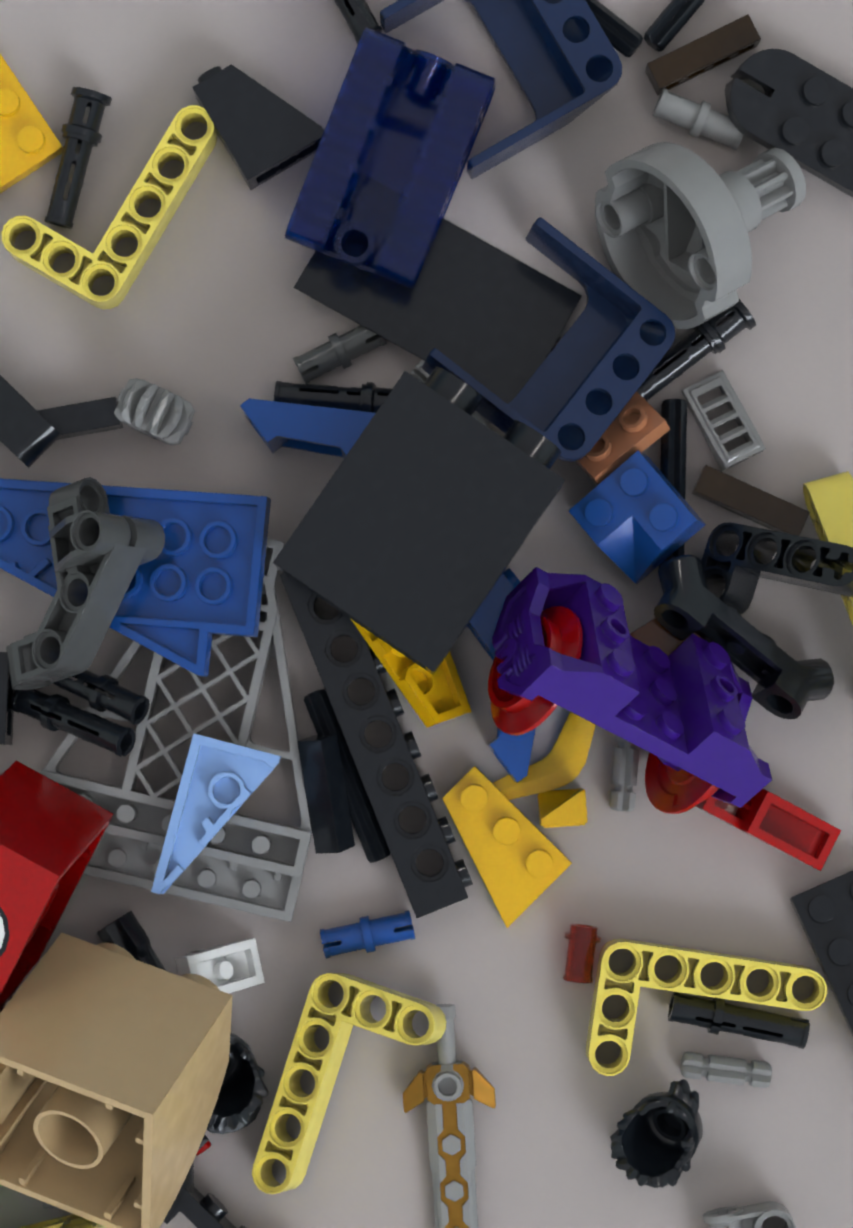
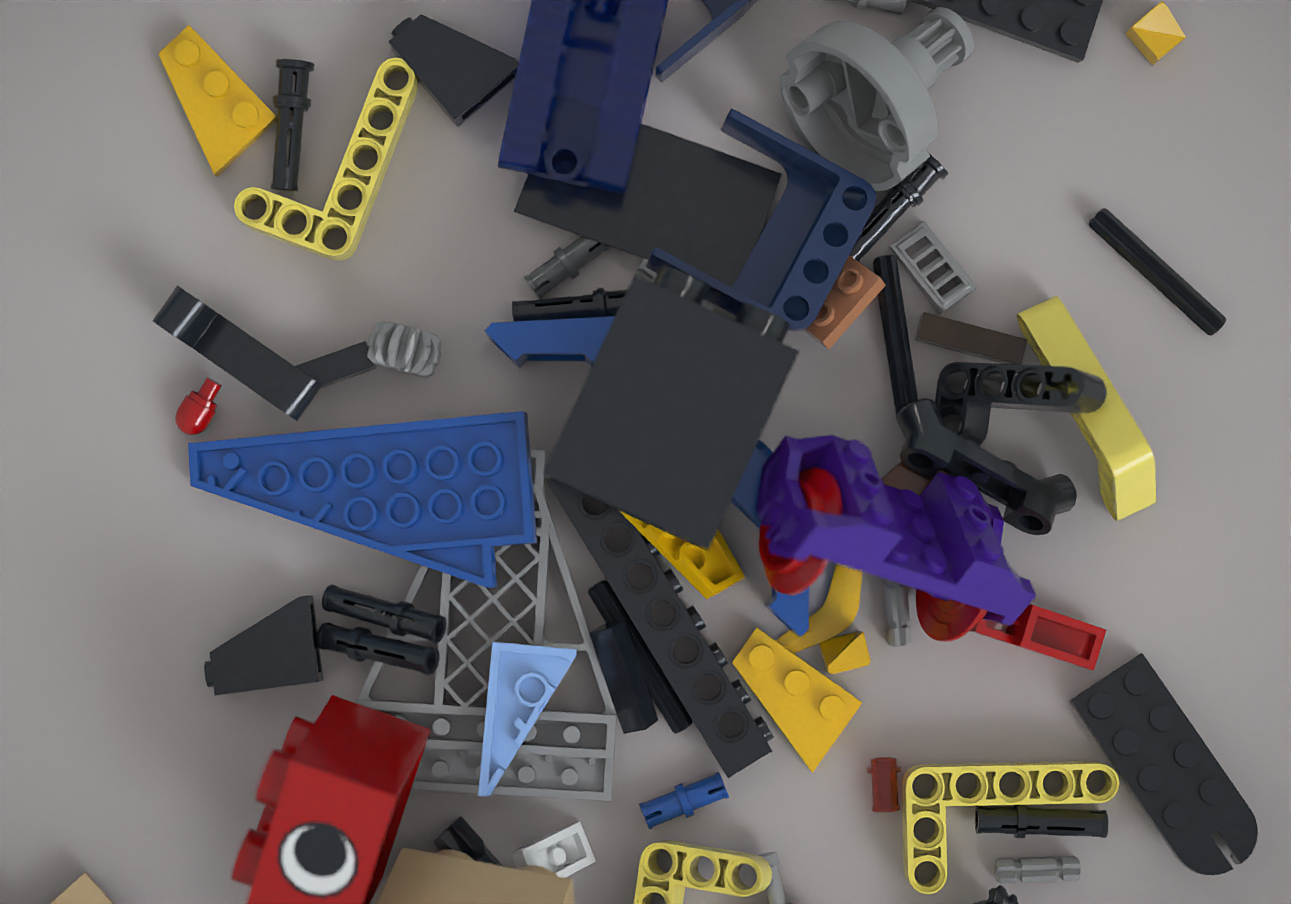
camera: 10 degrees left, 0 degrees up
dark grey connector [6,477,165,690] -> none
blue slope [569,450,706,584] -> none

